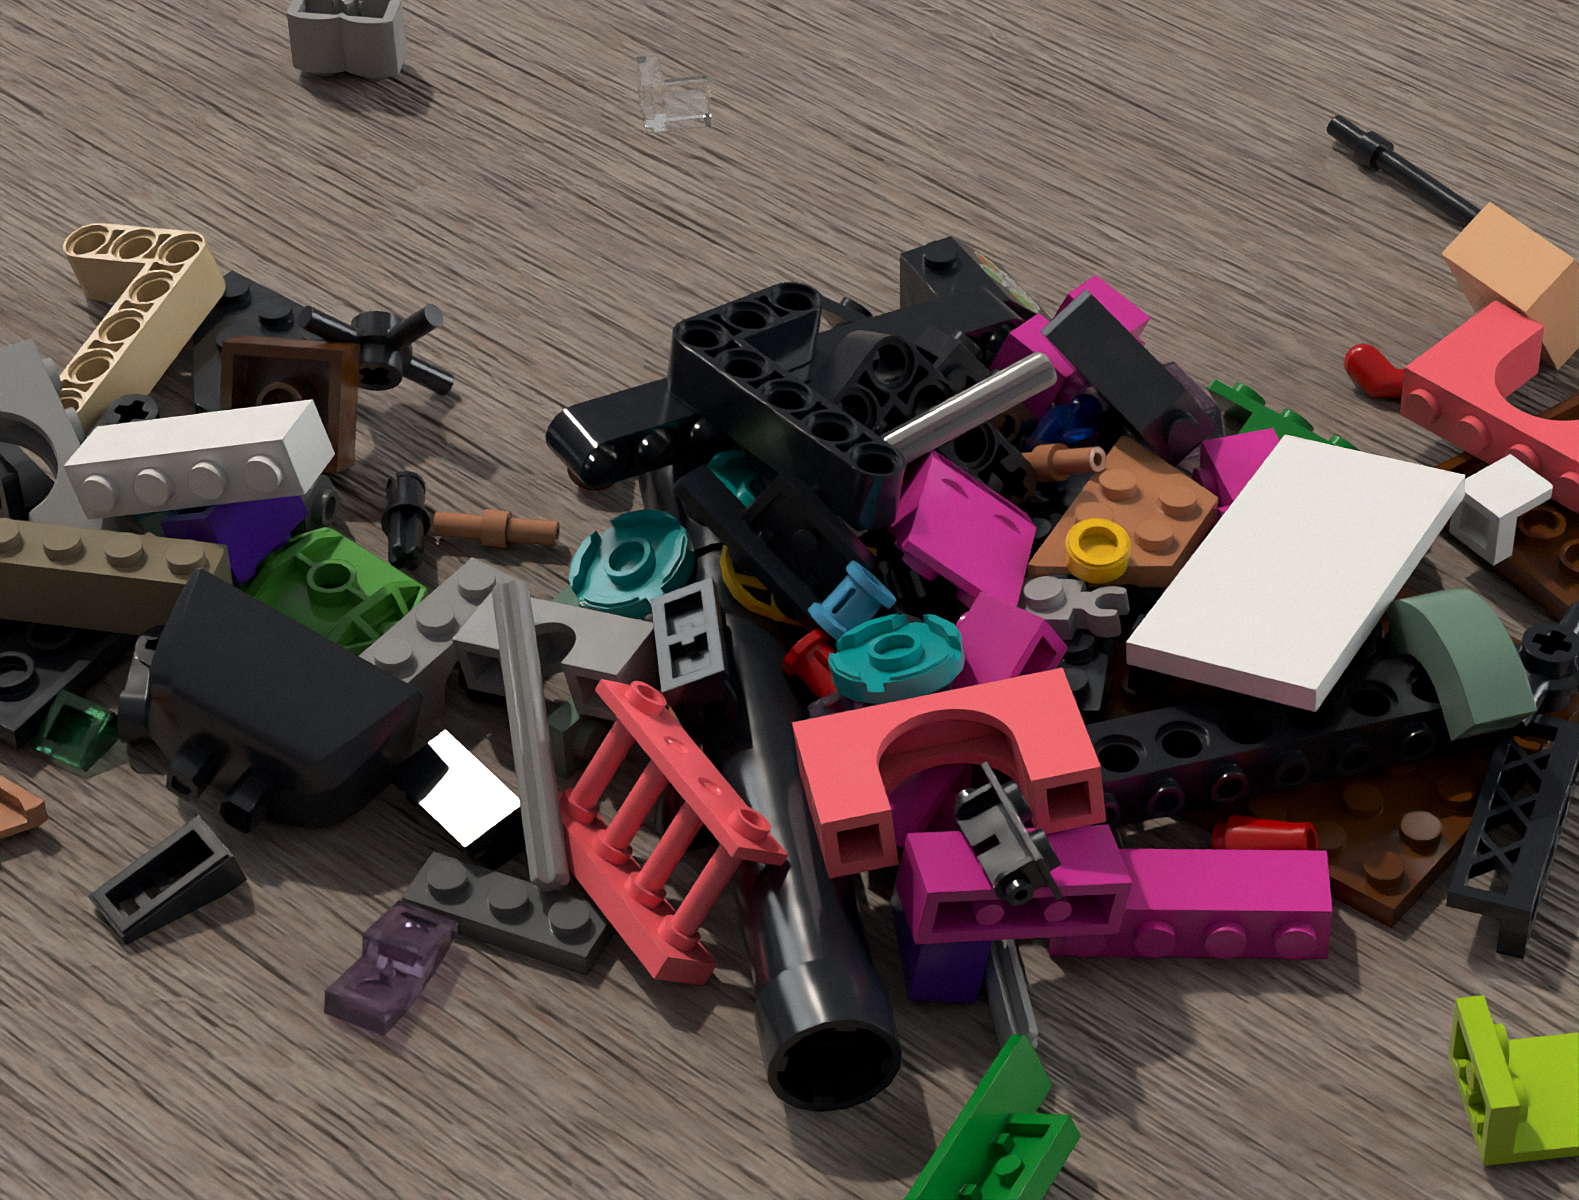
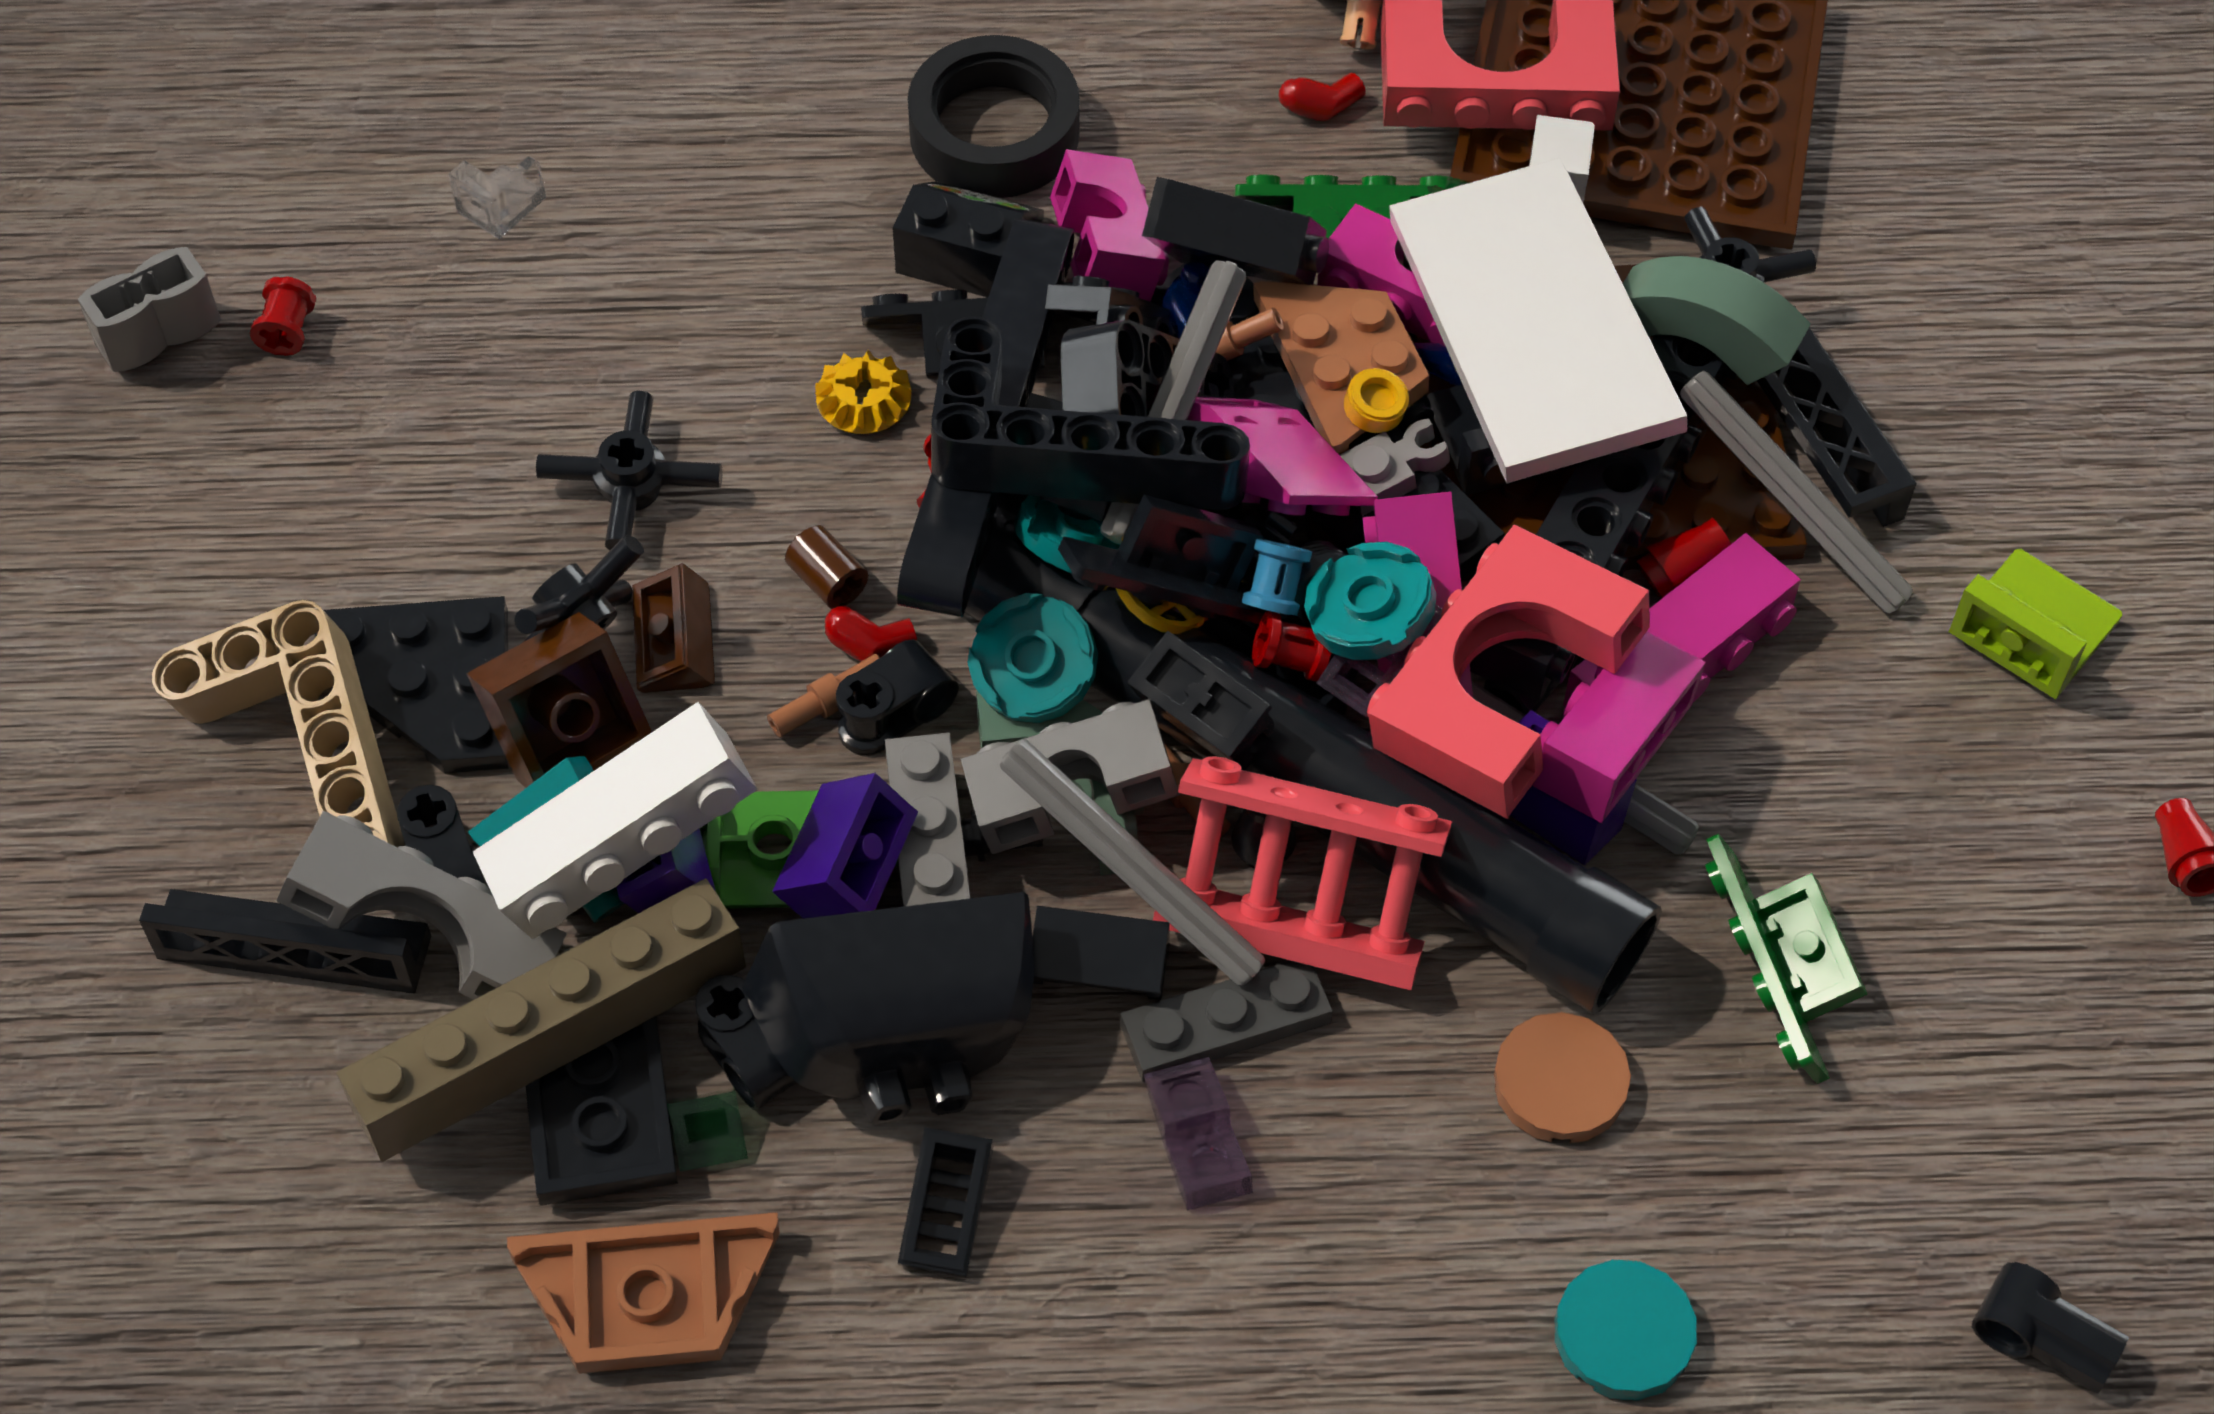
camera: 45 degrees left, 15 degrees up
black axle [381,471,431,571] -> none
black hinge [952,761,1064,906] -> none
none -> red bush [249,277,317,356]
none -> black bar [536,391,723,551]
none -> reddish brown slope [632,563,715,693]
none -> dark purple brick [772,773,918,919]
none -> red arm [825,606,917,662]
none -> black piece [836,639,959,755]
none -> black tyre [908,35,1080,198]
none -> nougat tile [1494,1012,1631,1143]
none -> light grey axle [1679,371,1913,614]

